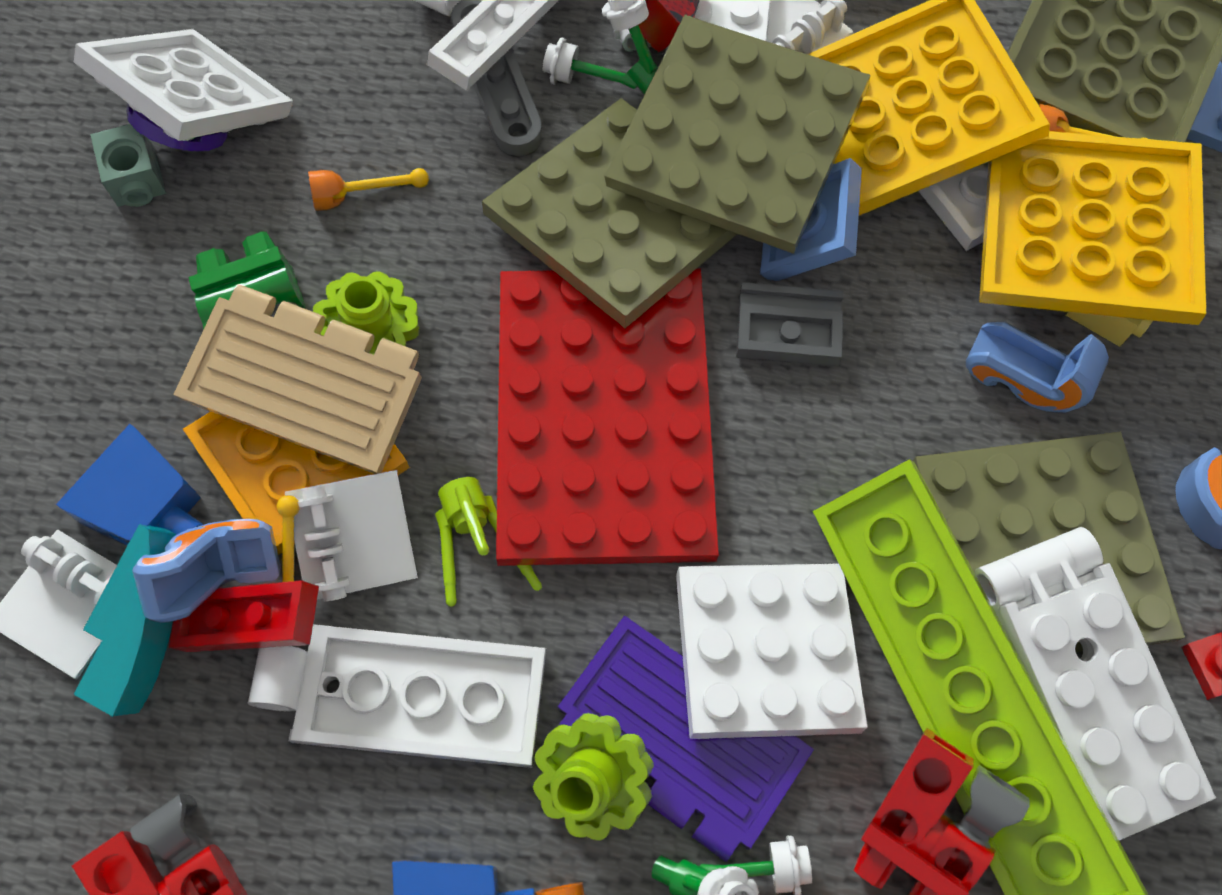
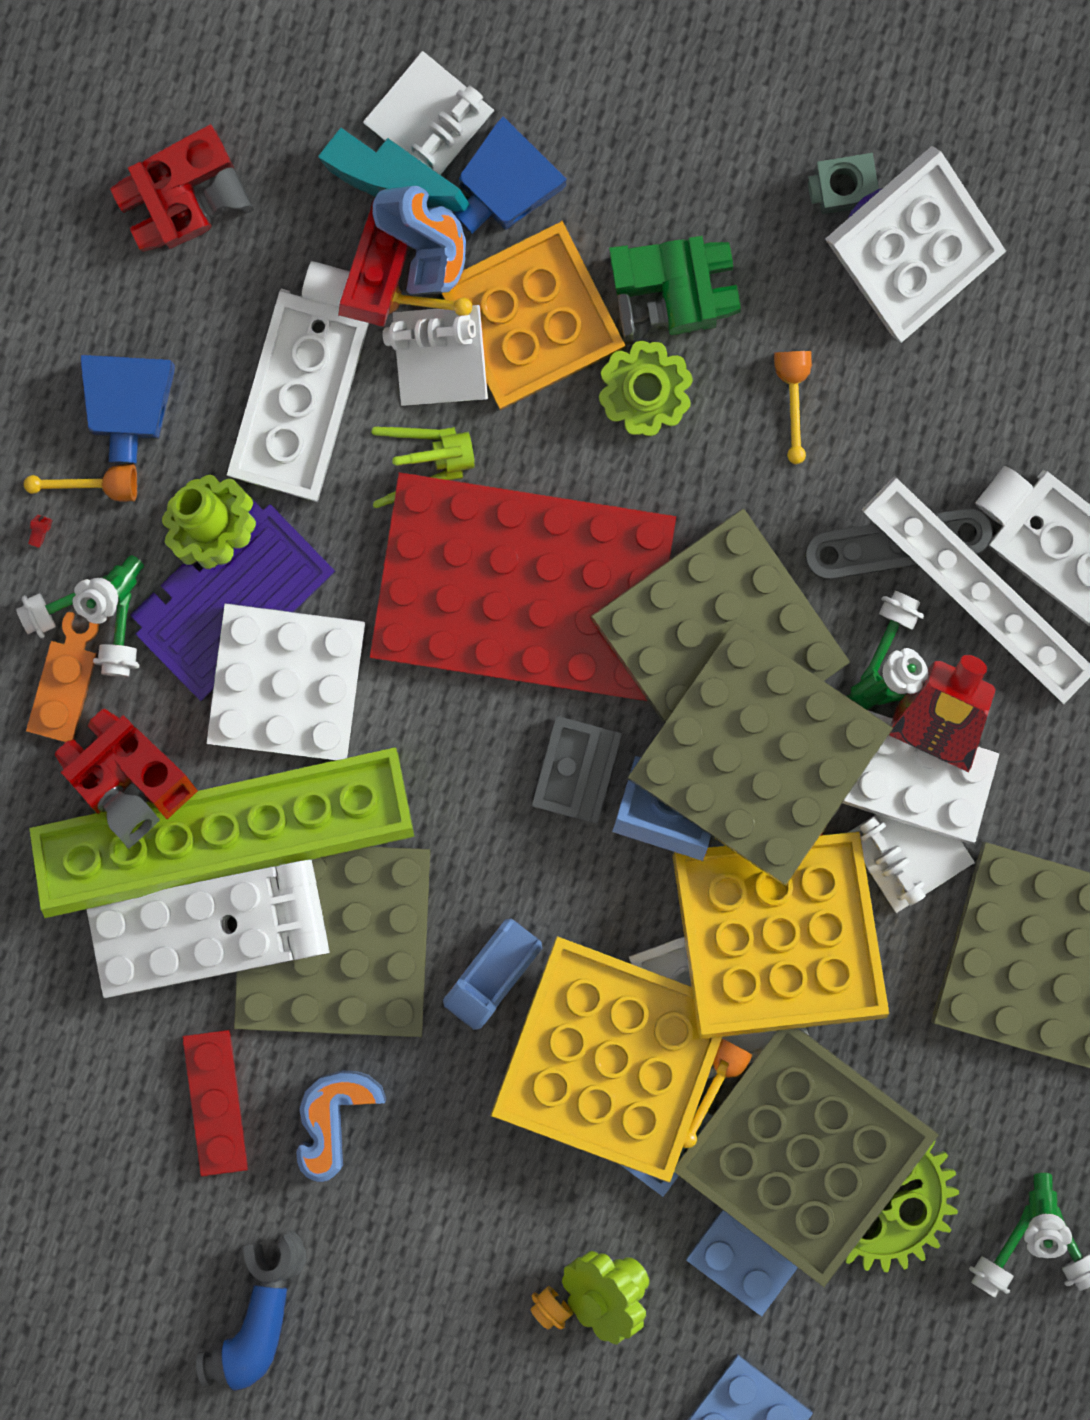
camera: 100 degrees right, 20 degrees up
tan hinge [173,284,422,474] -> none

